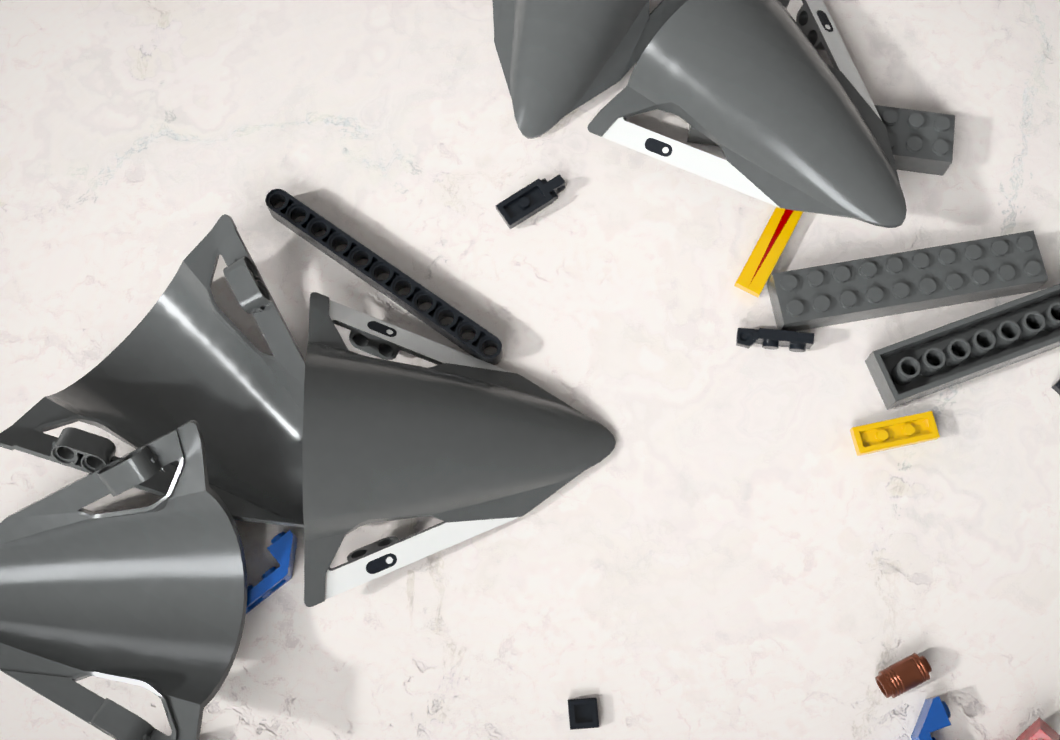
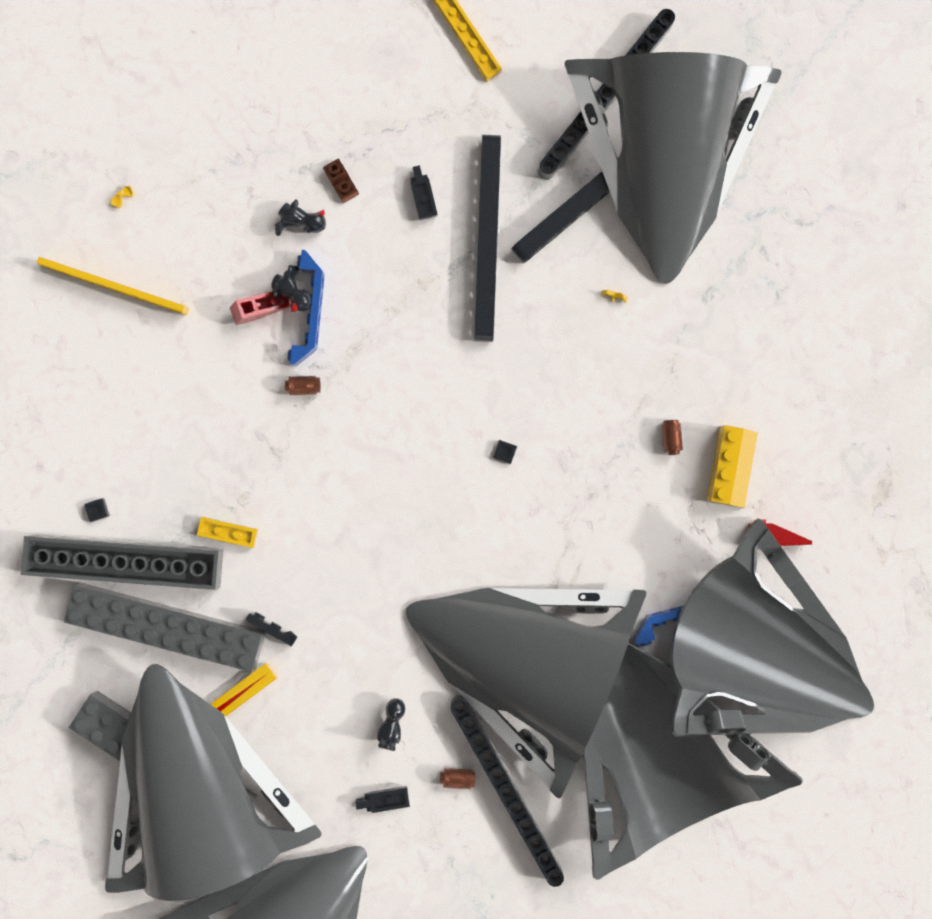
camera: 160 degrees left, 15 degrees up
none -> black animal [377,698,406,751]
none -> copper head [440,768,475,789]

